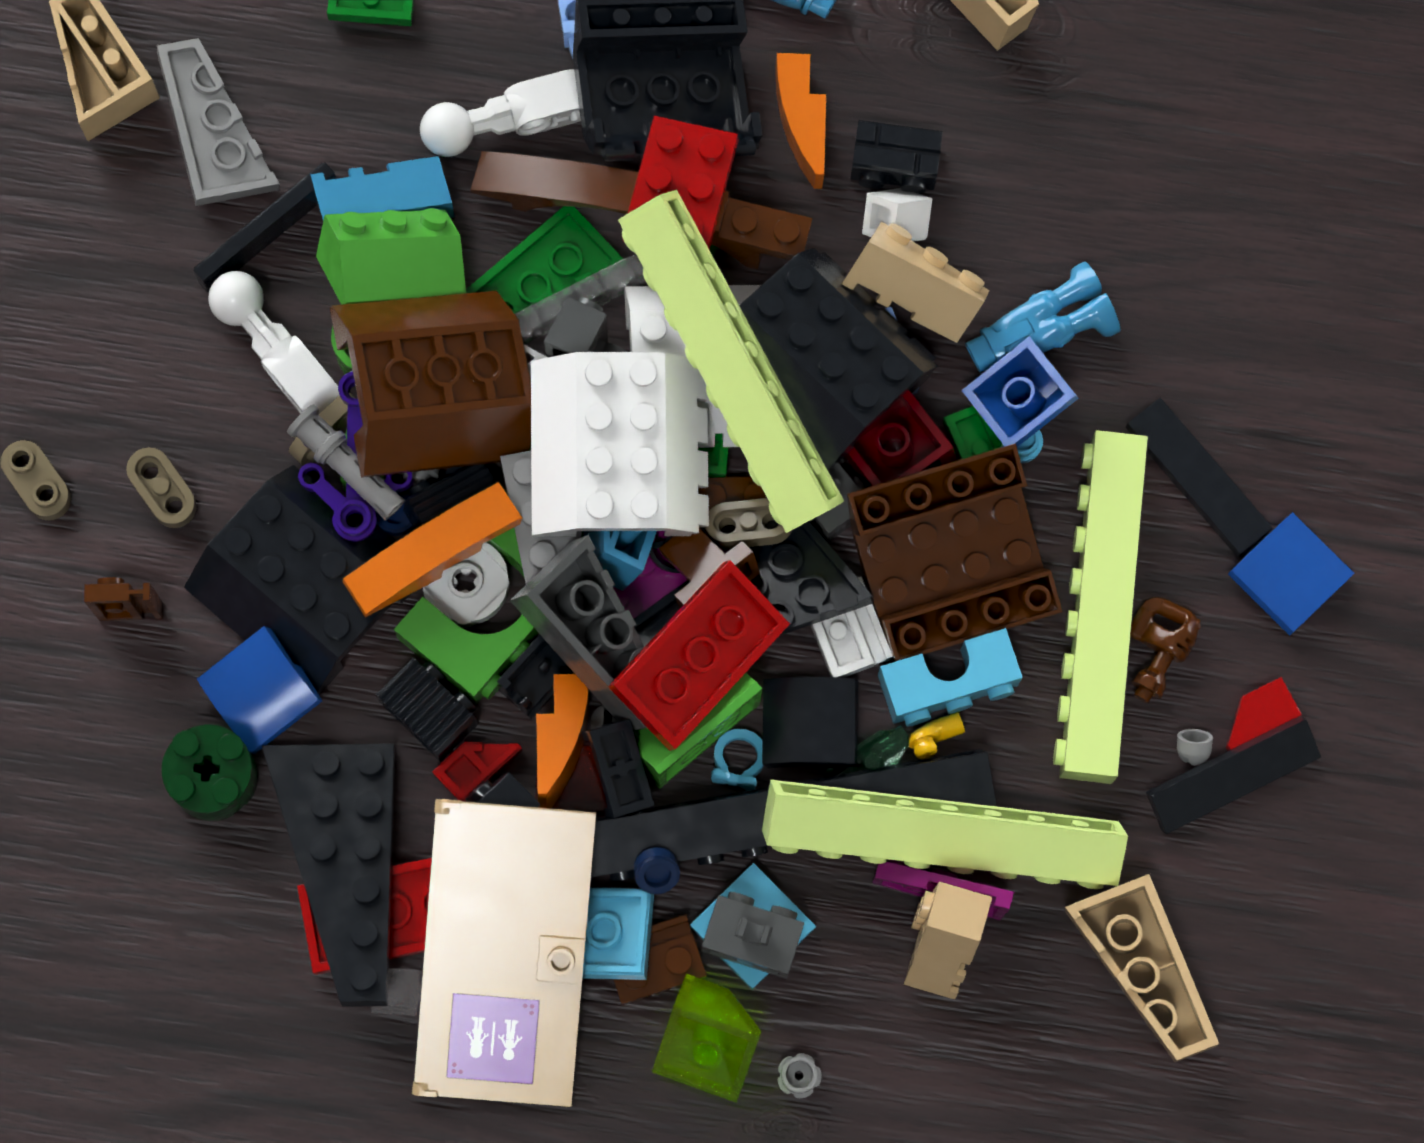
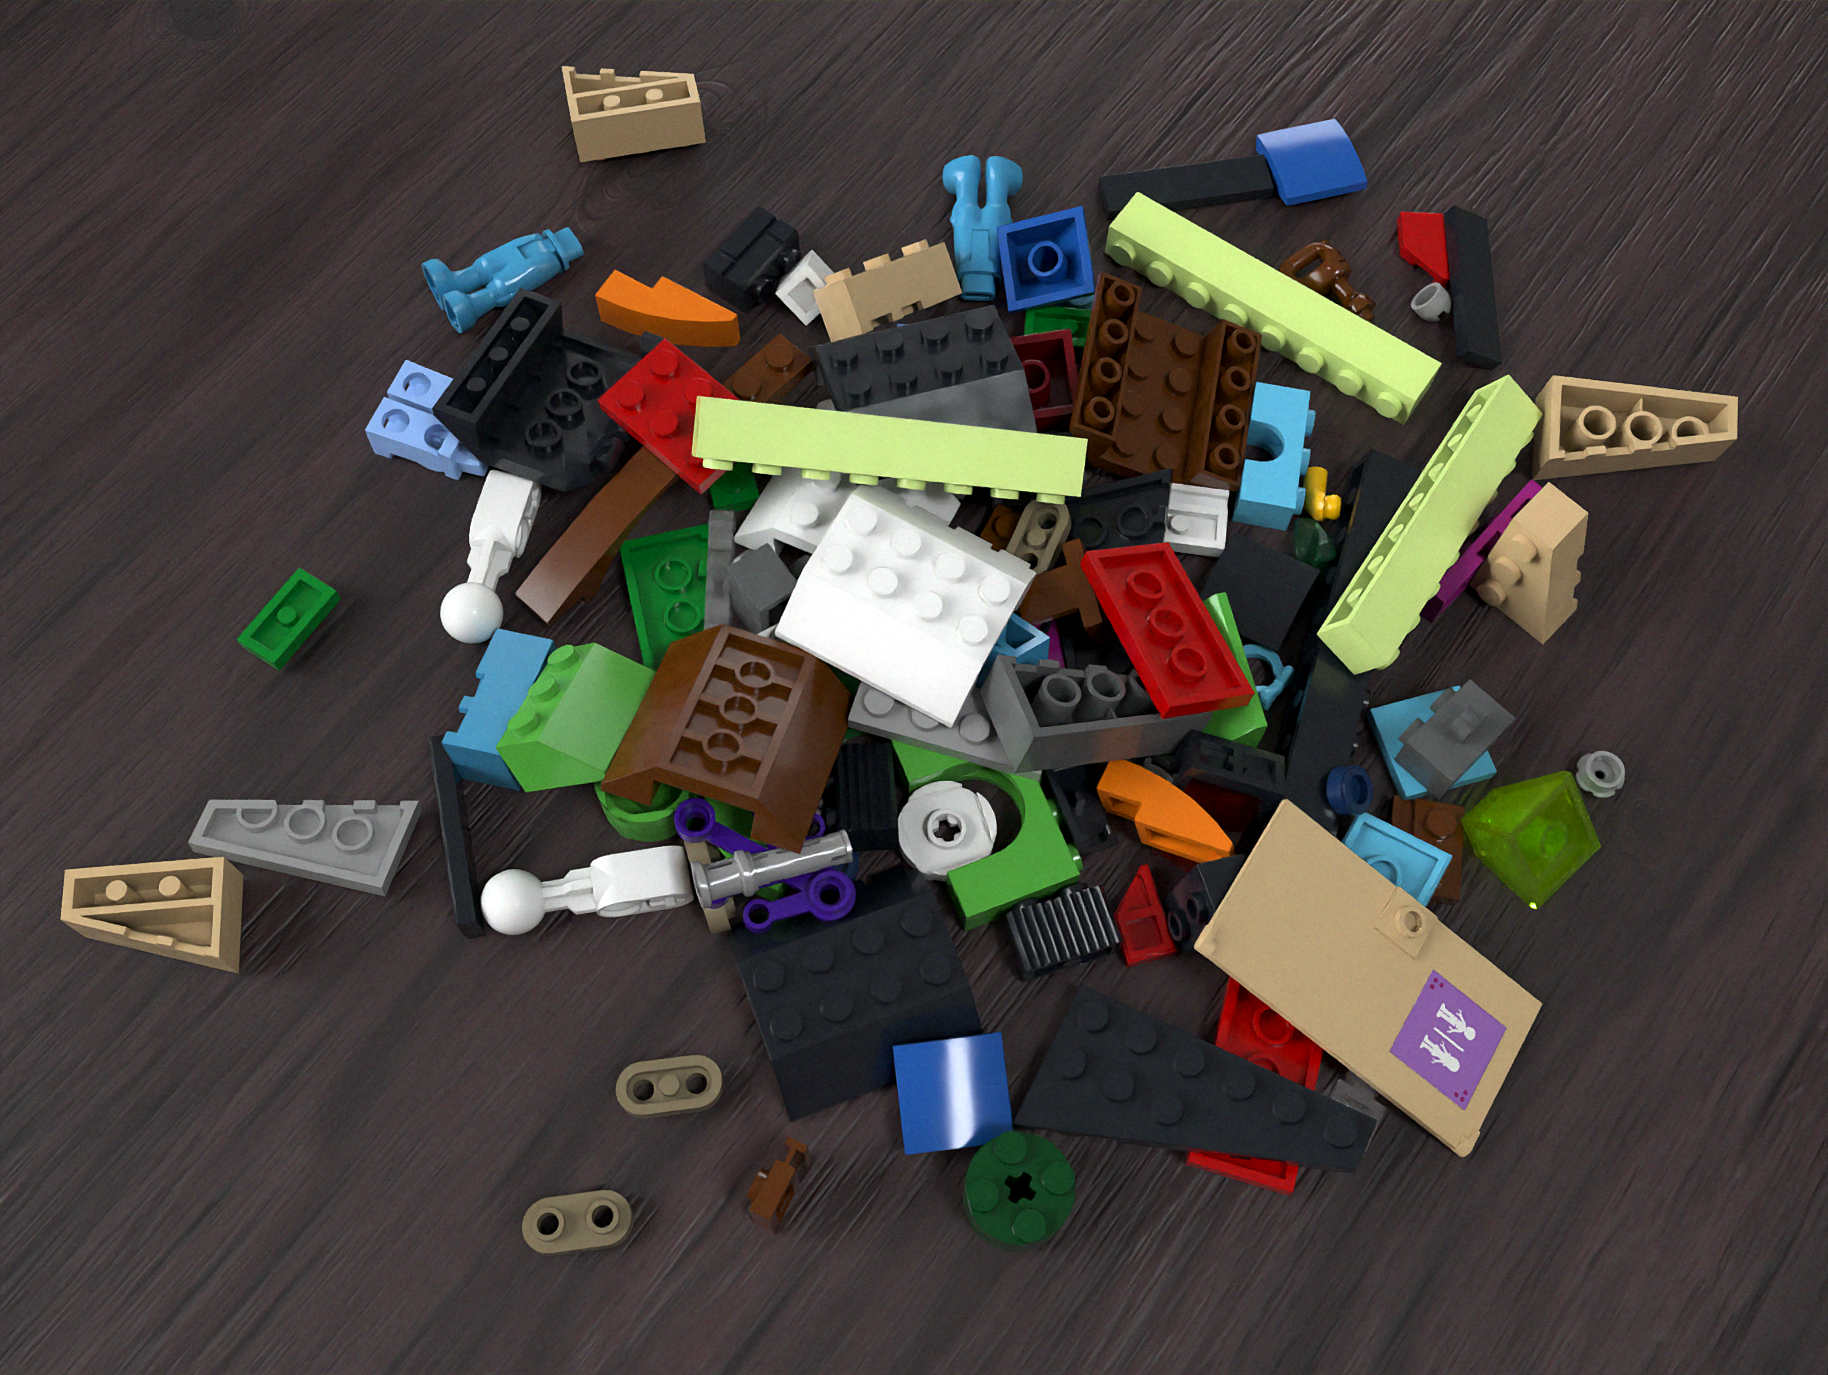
camera: 60 degrees left, 10 degrees down
orange slope [343,482,522,618] -> none

